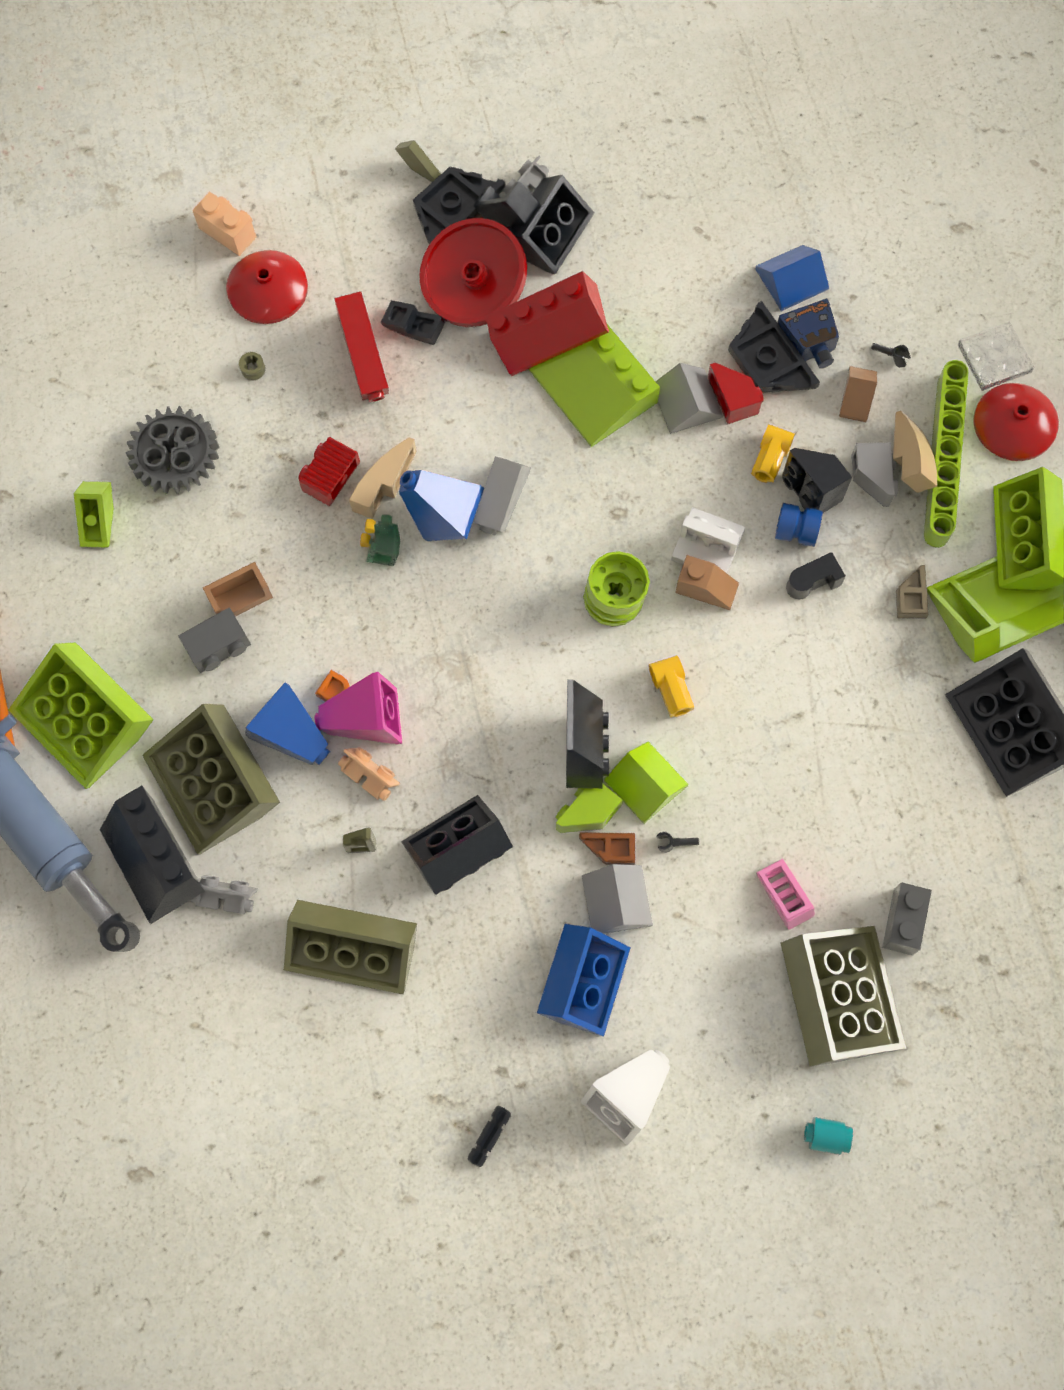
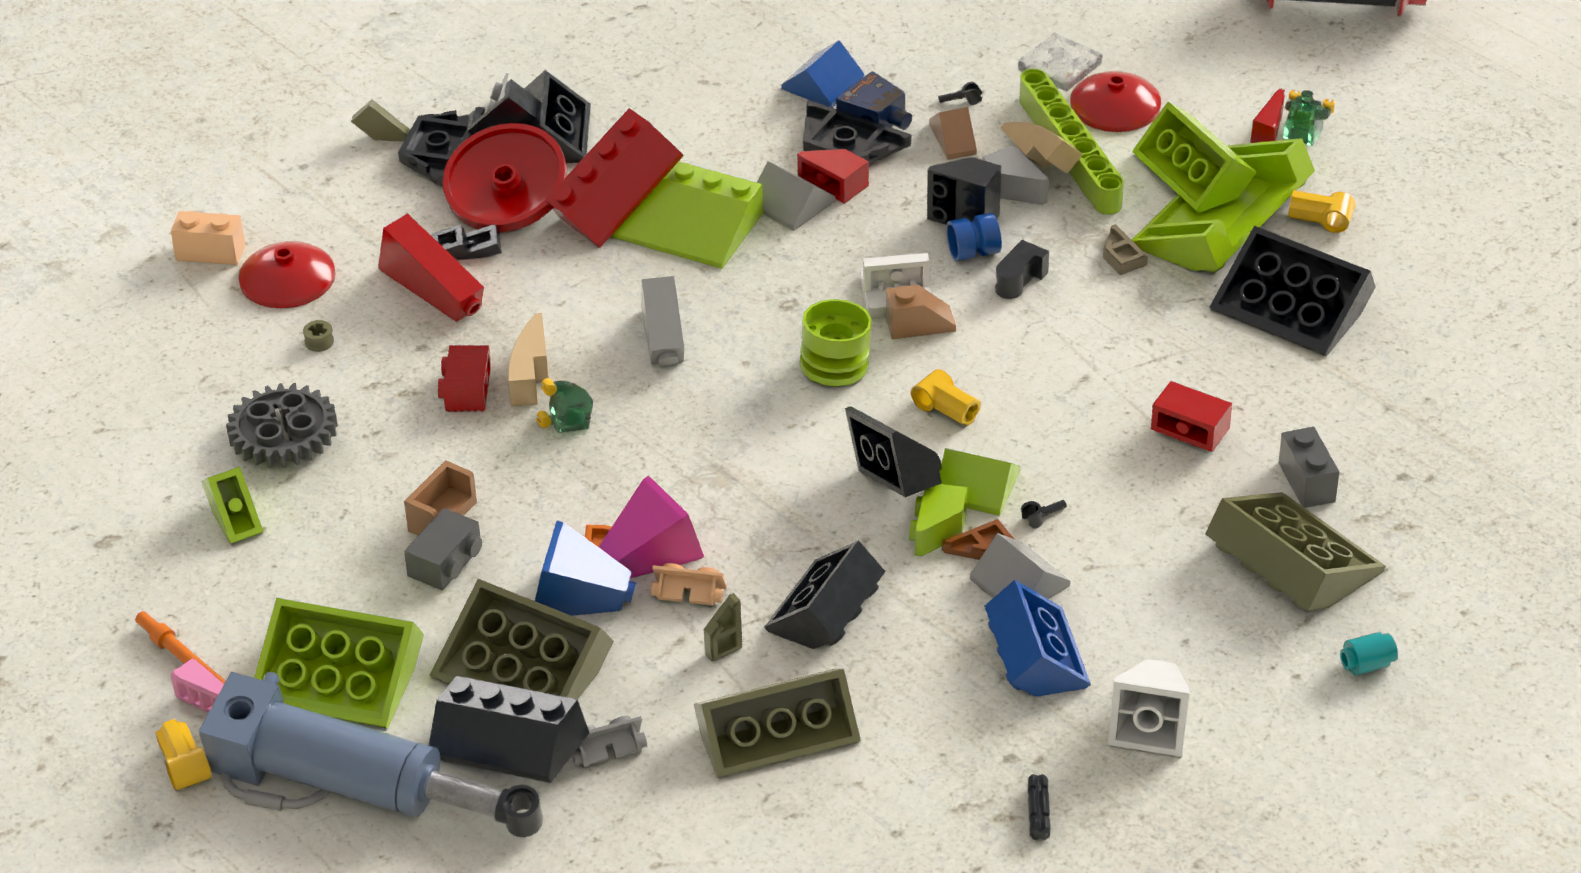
camera: 30 degrees left, 30 degrees down
slope [399,470,484,541] -> none
yellow piece [751,424,795,483] -> none
bright pink slope [756,859,815,930] -> none
none -> red brick [1151,381,1232,452]

